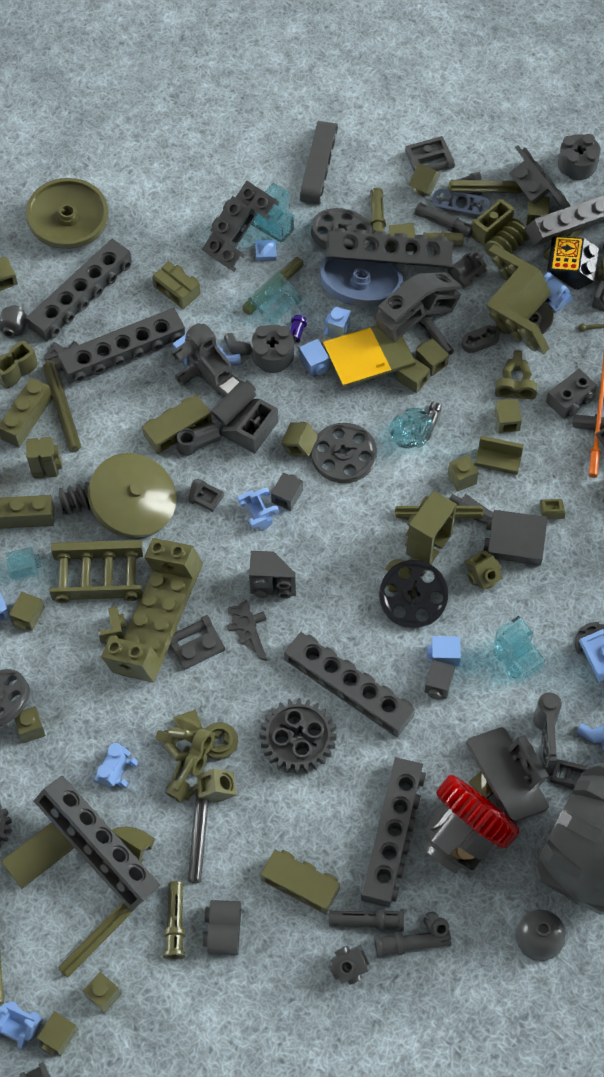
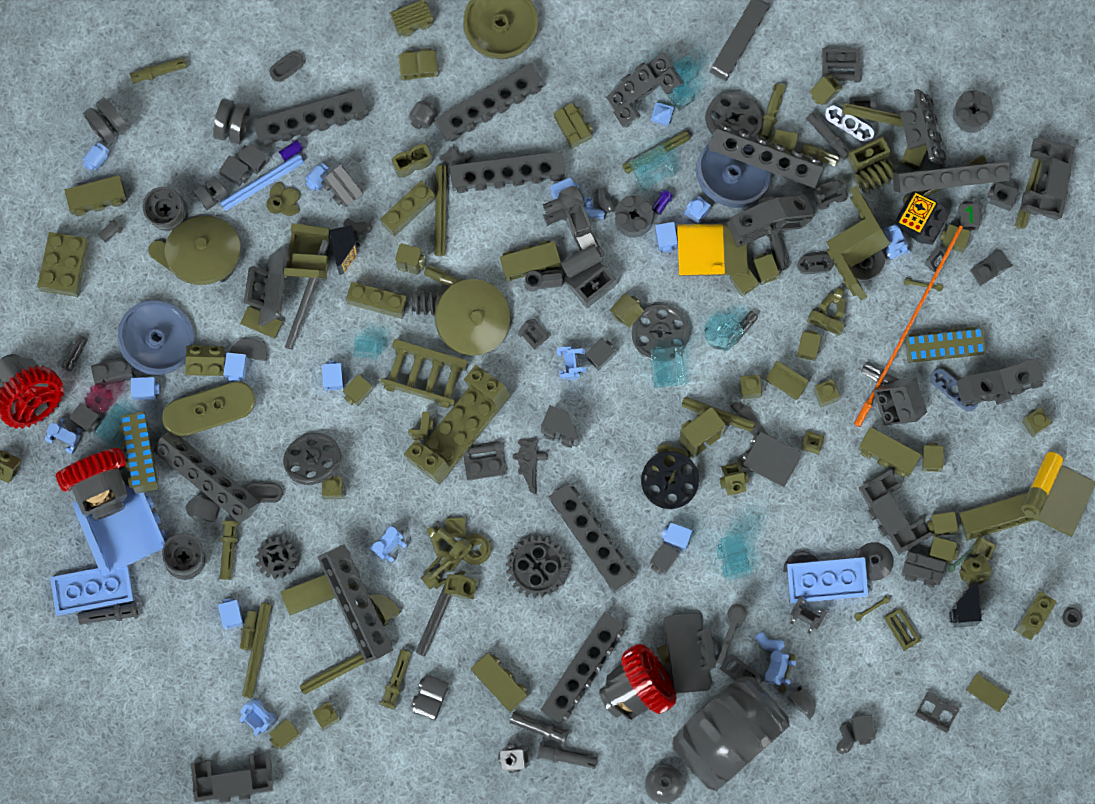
camera: 20 degrees right, 15 degrees up
dark grey pin [423,911,449,937] -> none
dark grey brick [546,368,597,419] -> none
none -> olive axle [424,265,462,287]
none -> clear light blue plate [650,345,688,388]
none -> olive brick [813,379,840,408]

